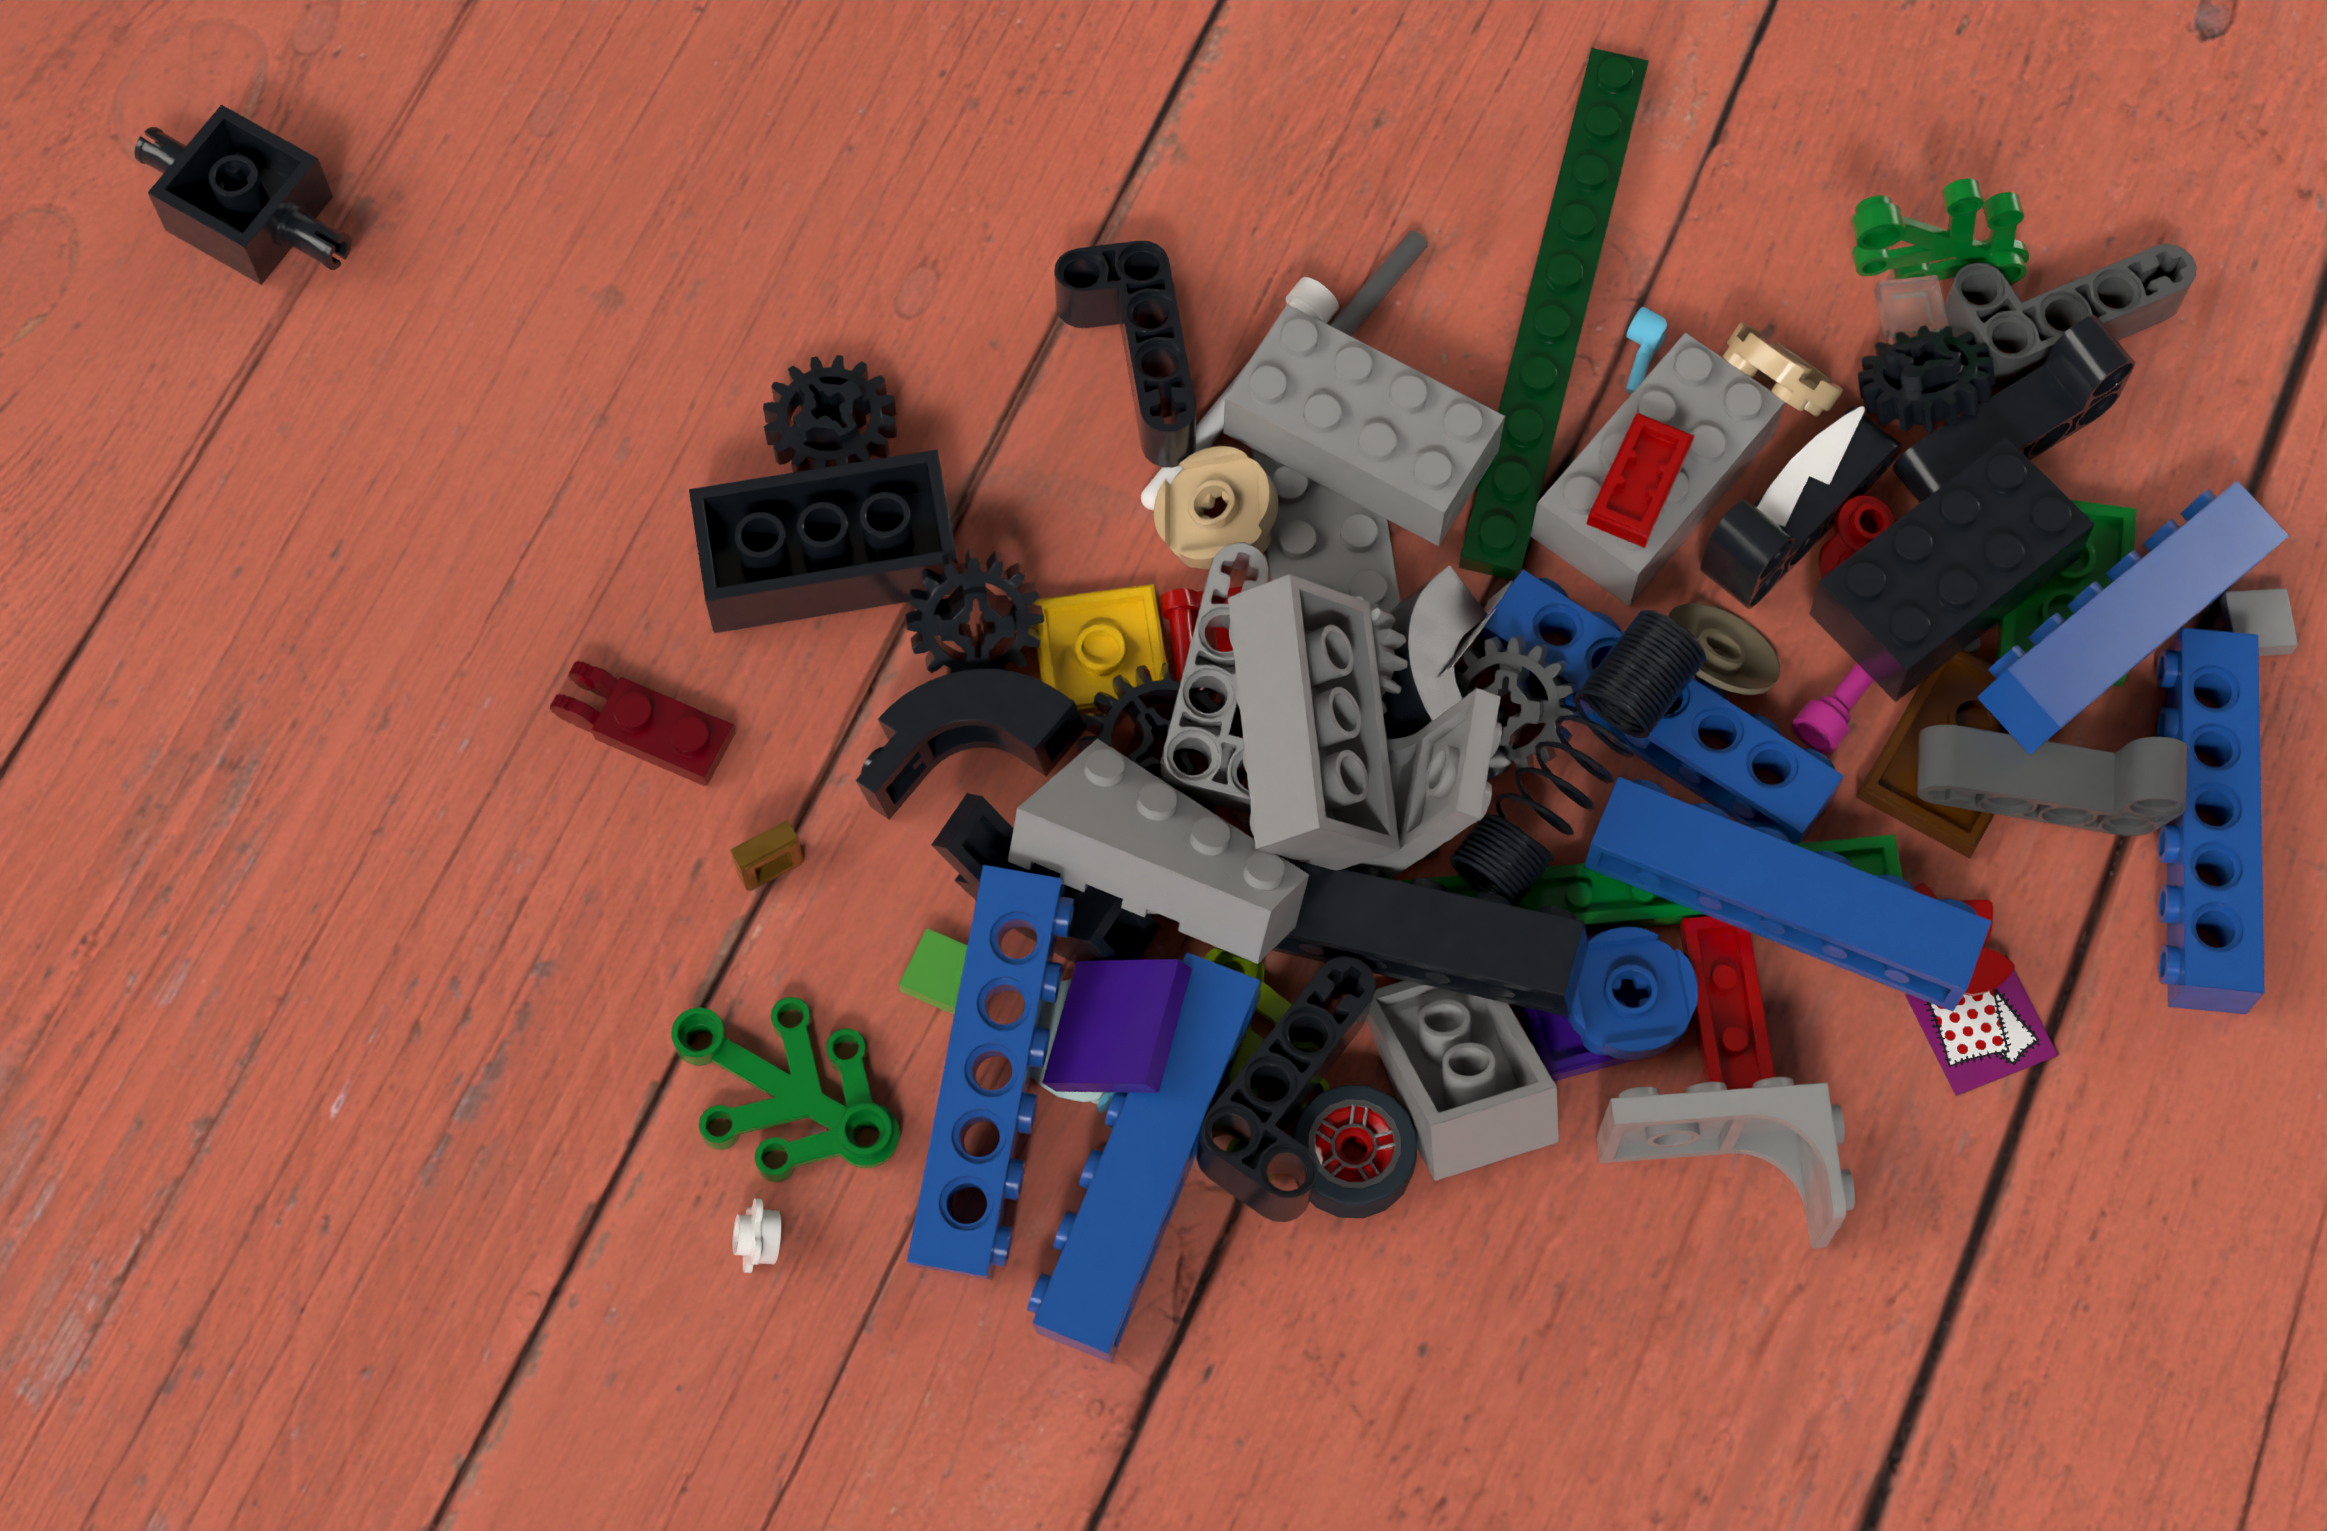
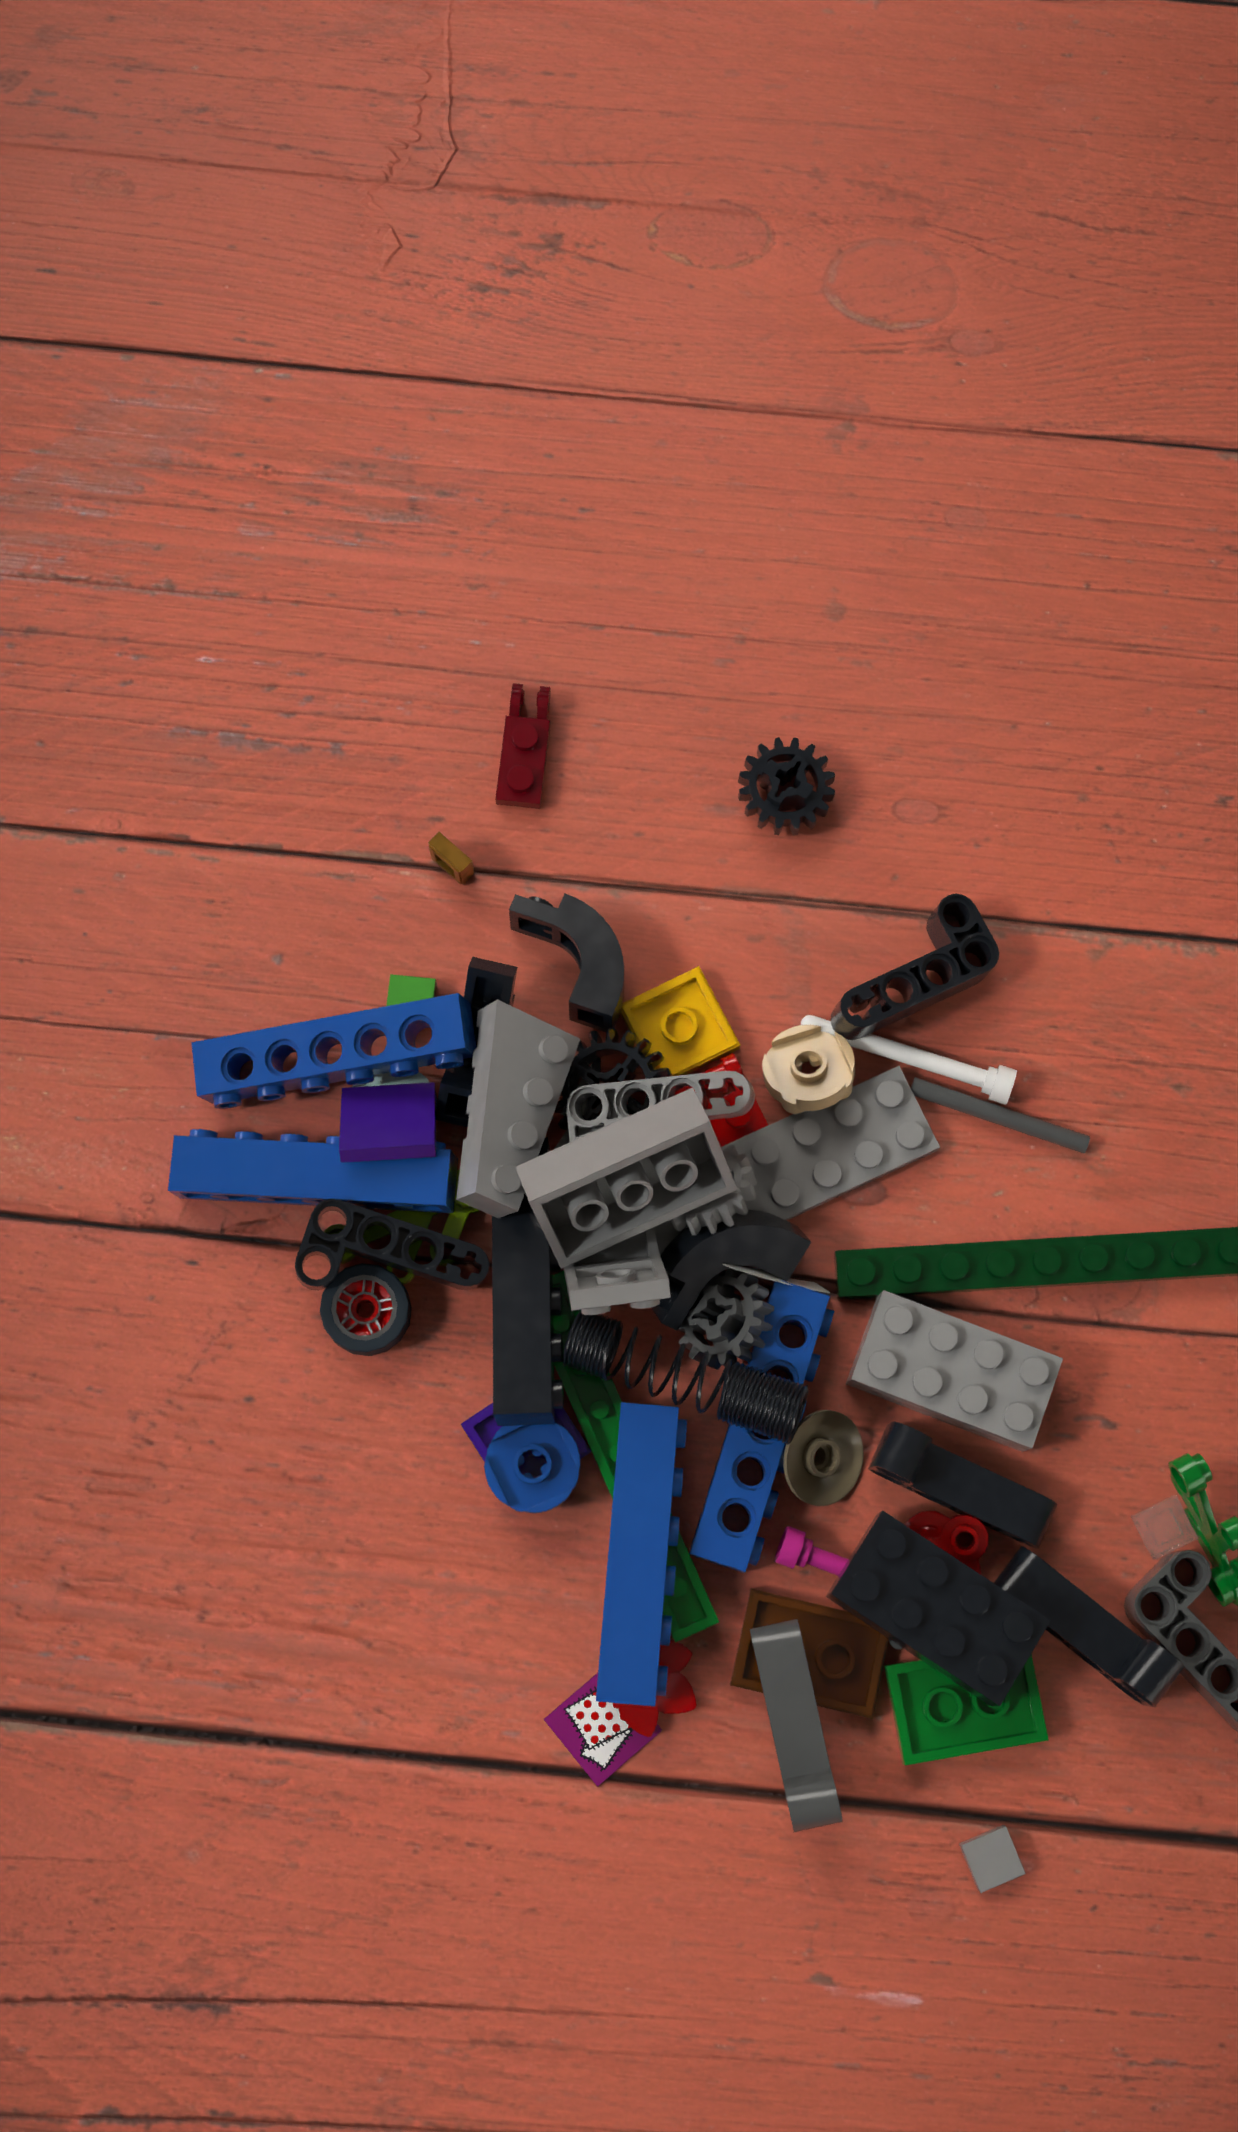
camera: 70 degrees right, 10 degrees up
black brick [134,105,352,285] -> none
green plant [671,997,900,1182] -> none
black brick [689,449,959,633] -> none
white plate [732,1198,781,1273] -> none
black gear [905,548,1044,674] -> none
light grey brick [1223,304,1505,546] -> none
light grey slope [1366,980,1559,1181] -> none
red plate [1586,412,1695,548] -> none
light grey bracket [1596,1077,1855,1249] -> none
medium azure hand [1625,307,1667,394] -> none
red plate [1679,916,1775,1090] -> none
tan plate [1723,322,1843,417] -> none
white sticker [1757,407,1865,527] -> none
black gear [1858,326,1995,432] -> none
brick [1977,481,2289,755] -> none
blue brick [2156,628,2265,1014] -> none

